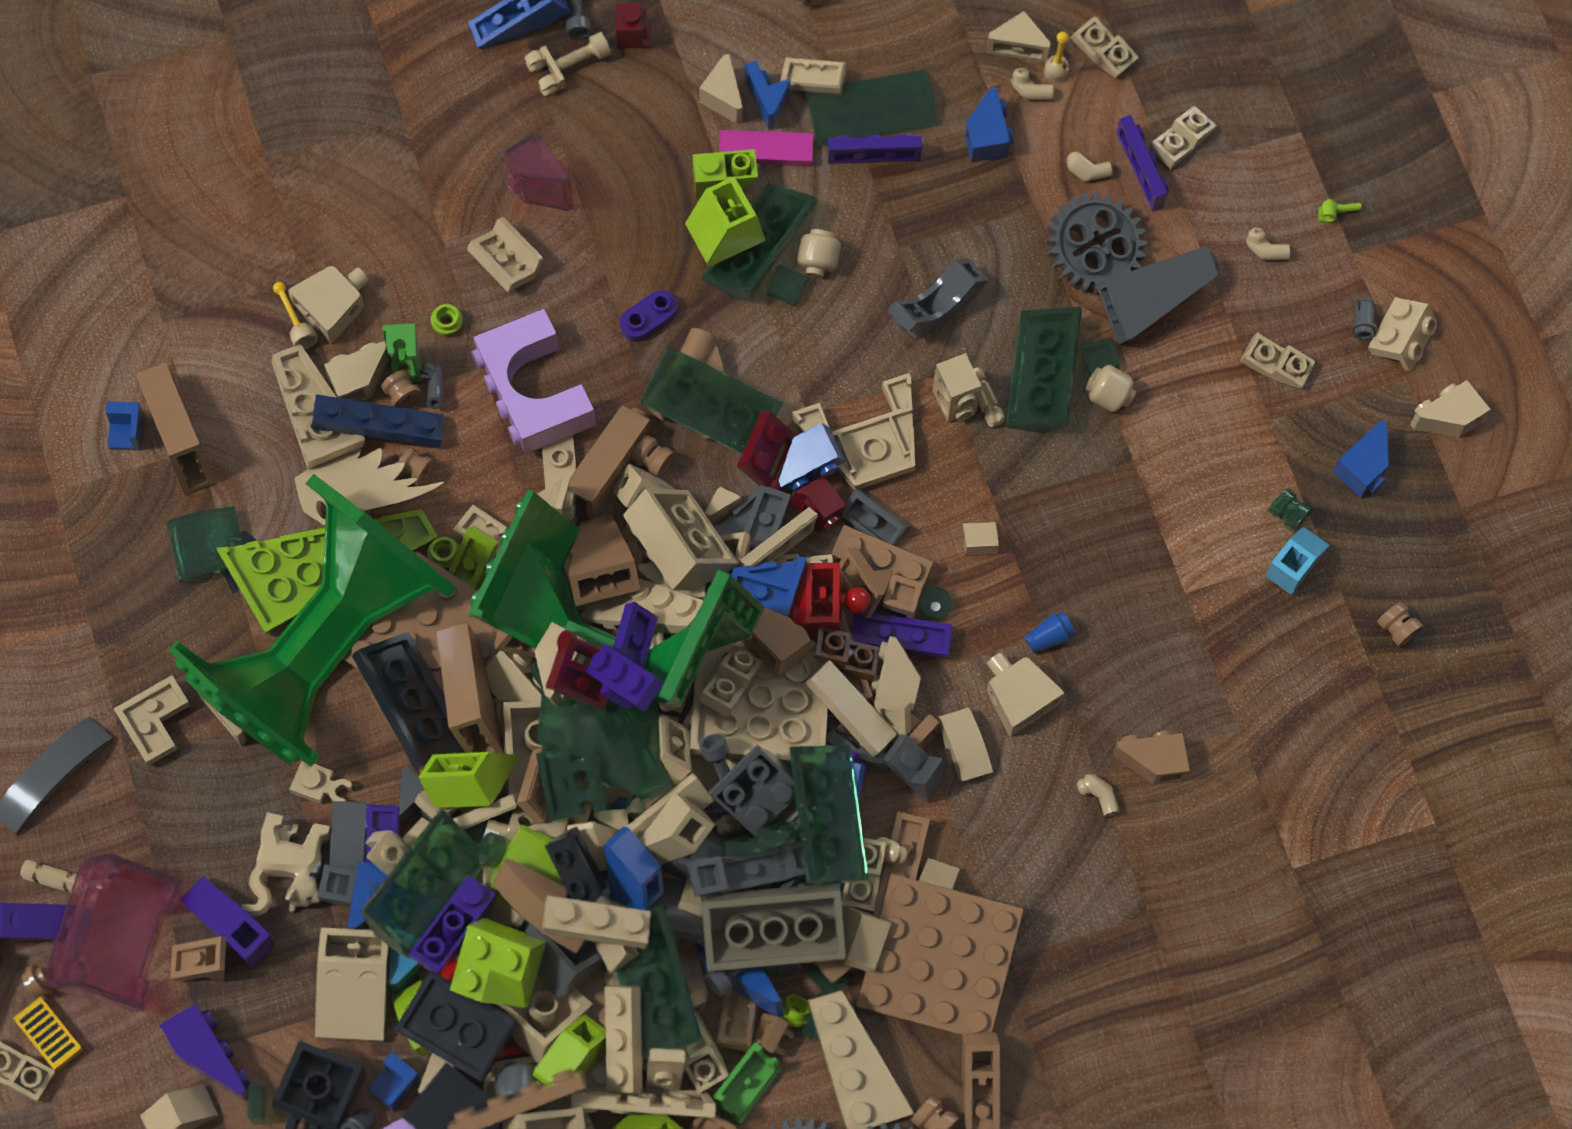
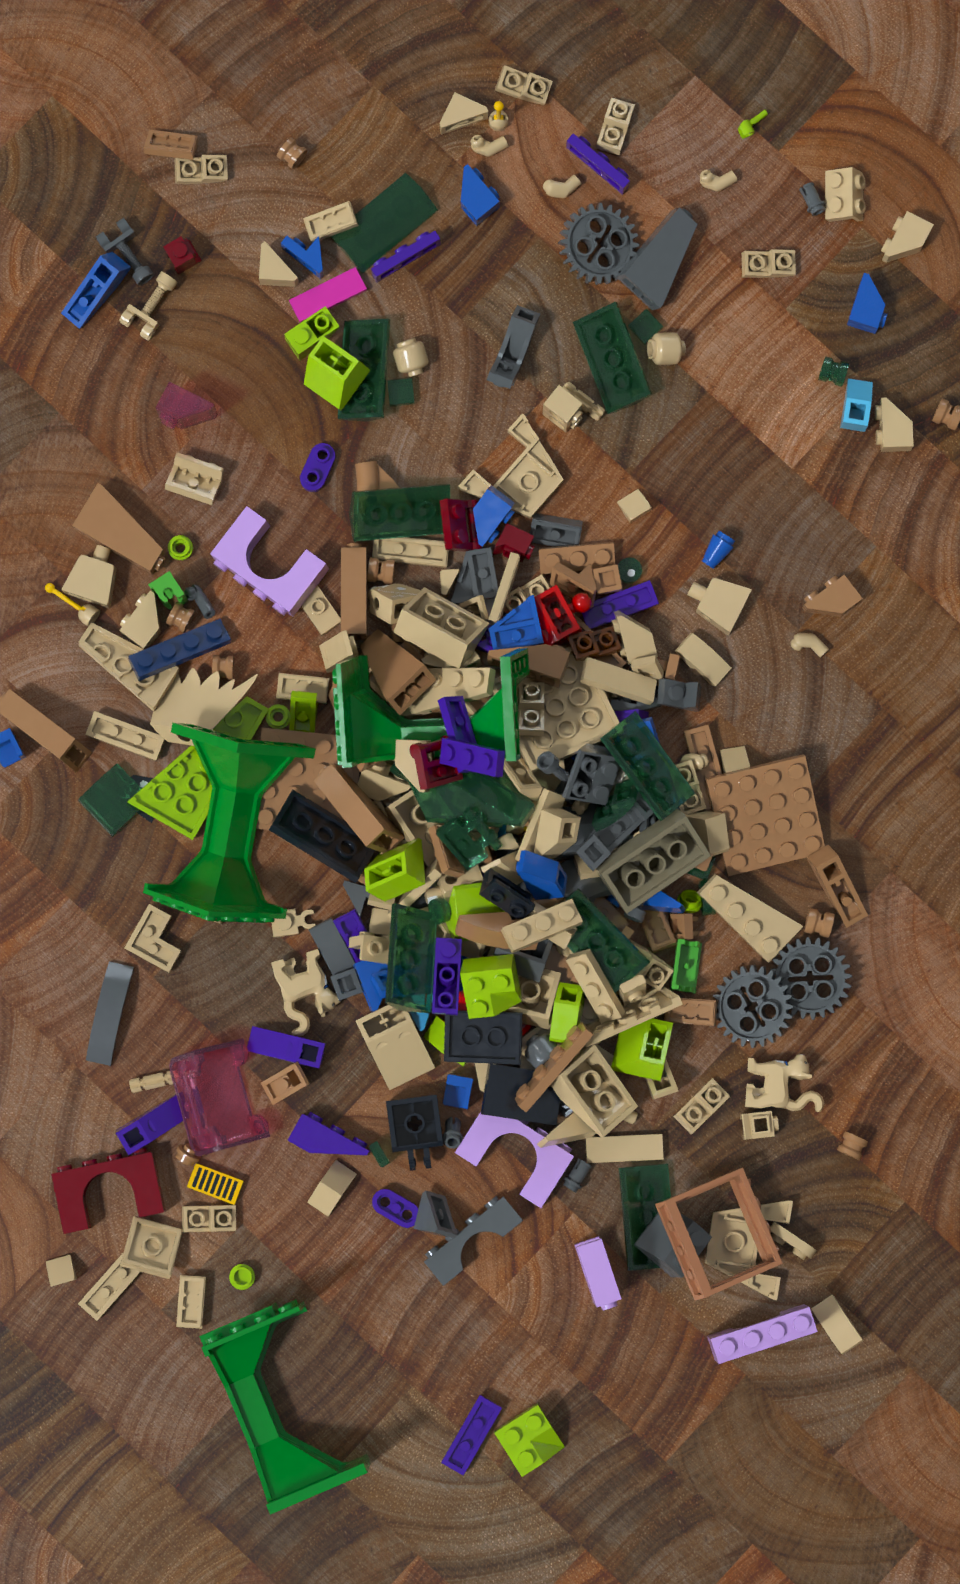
camera: 25 degrees left, 15 degrees up
none -> medium nougat slope [72,483,166,575]
none -> tan plate [85,711,165,761]
none -> tan tile [372,534,449,568]
none -> tan slope [875,397,914,452]

